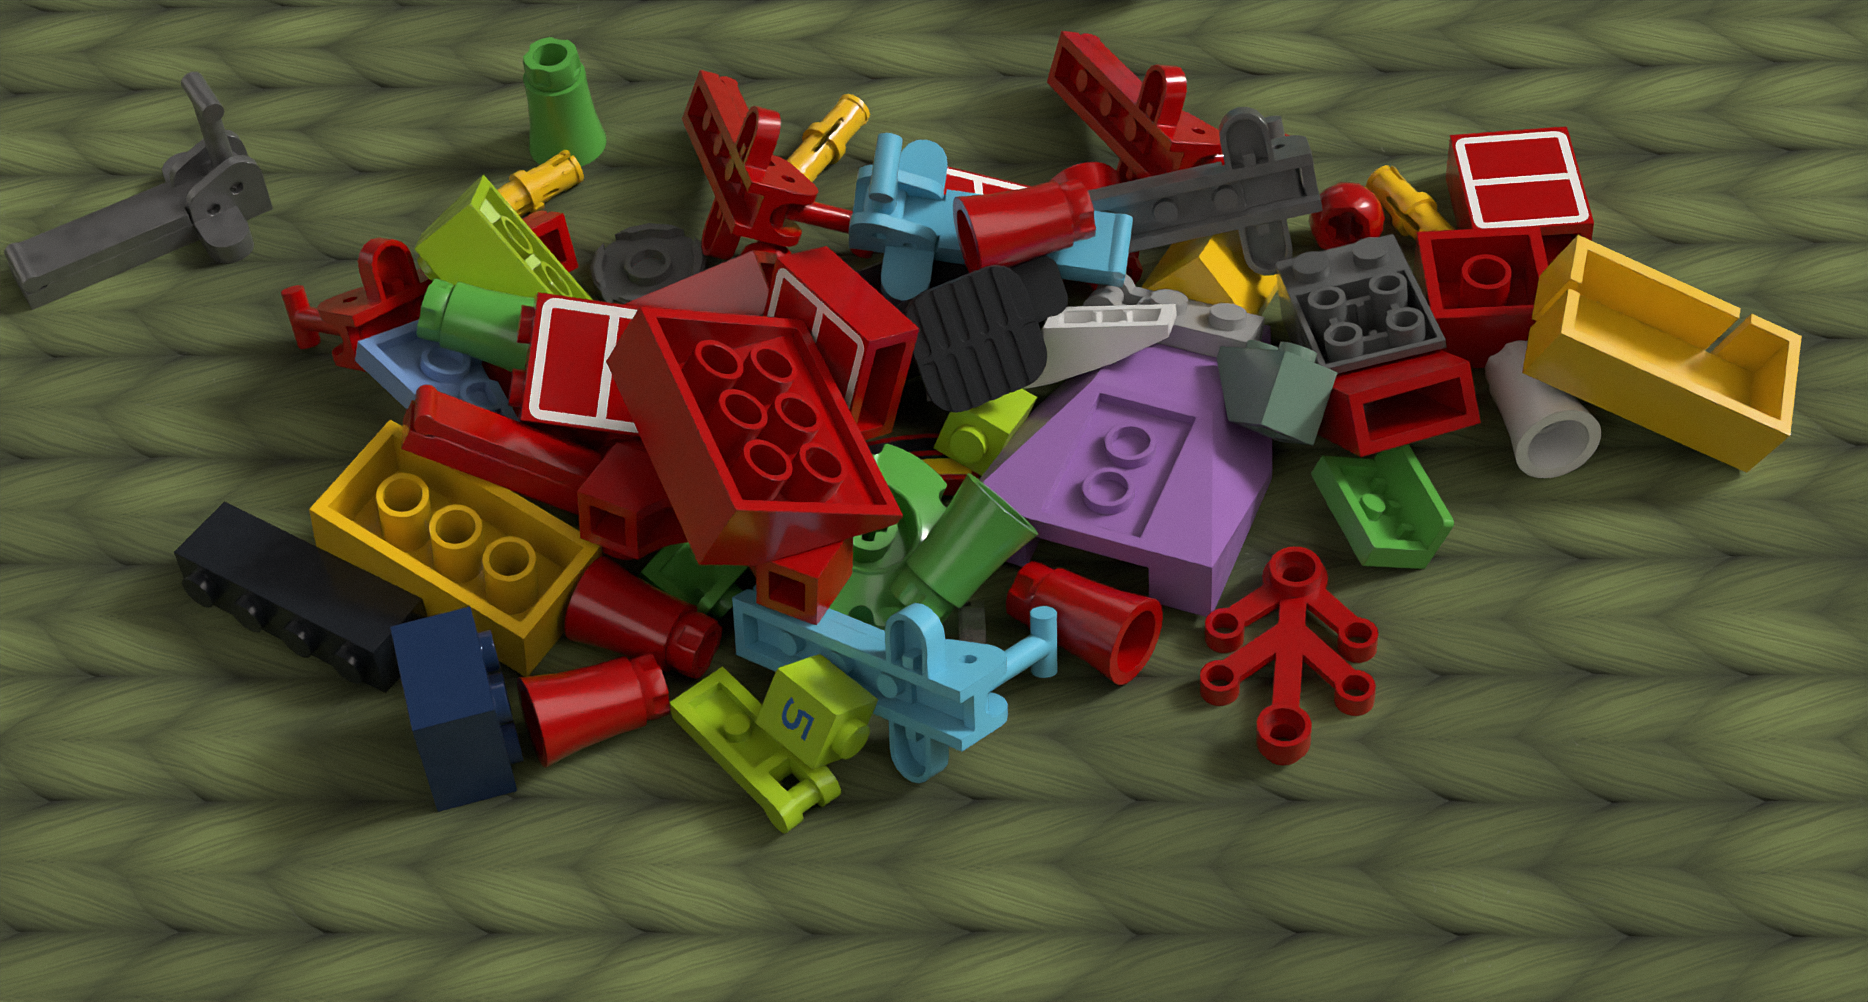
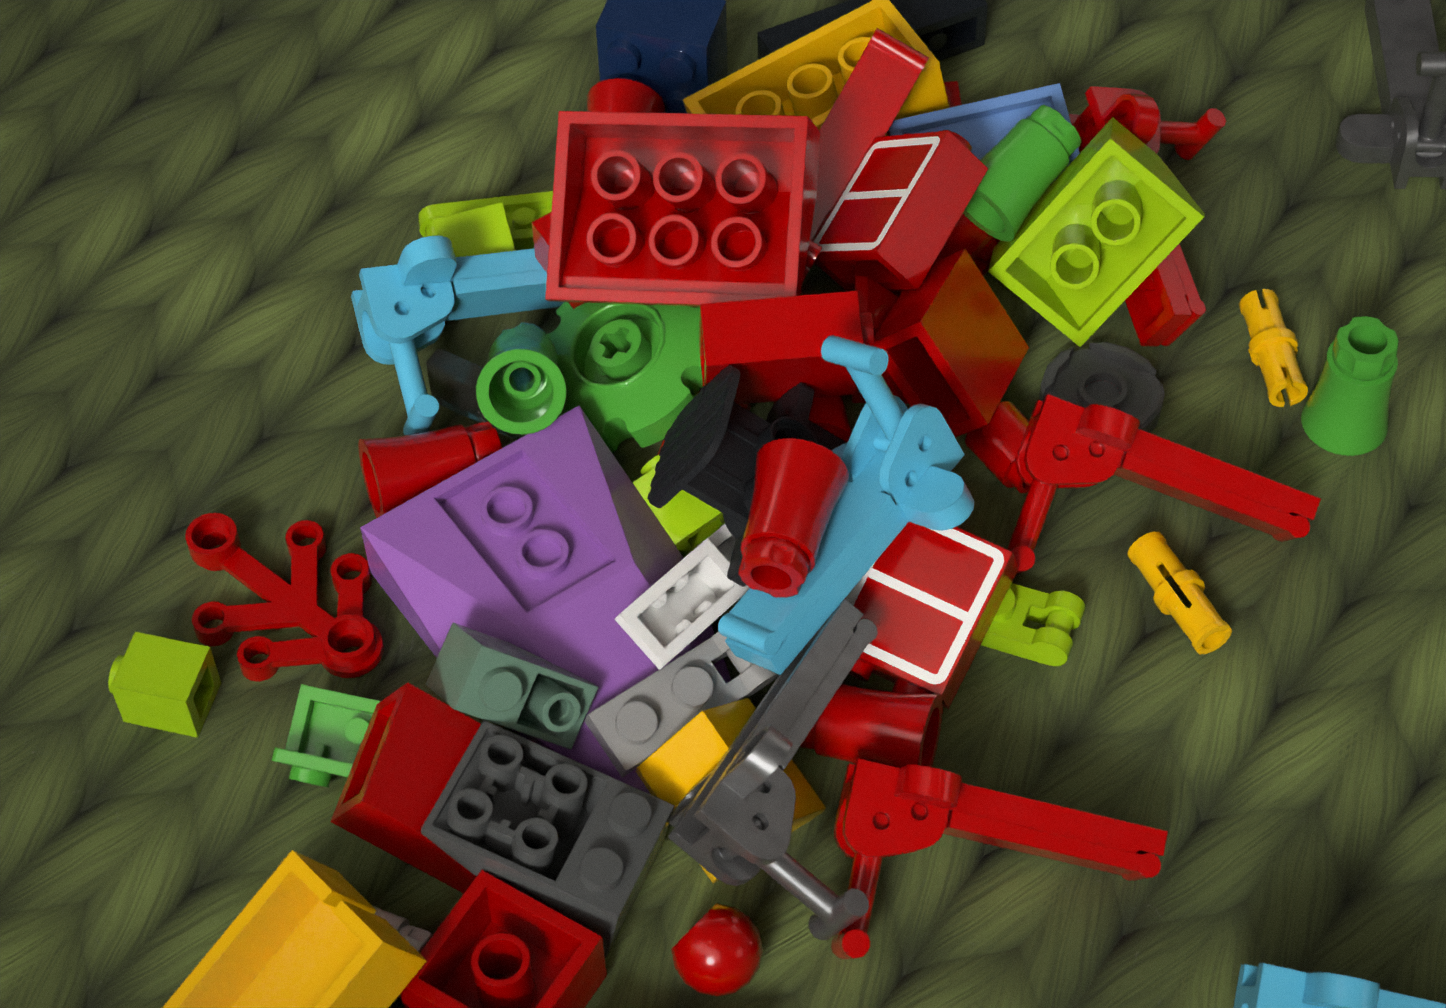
camera: 120 degrees right, 5 degrees up
none -> lime brick [108,632,221,738]

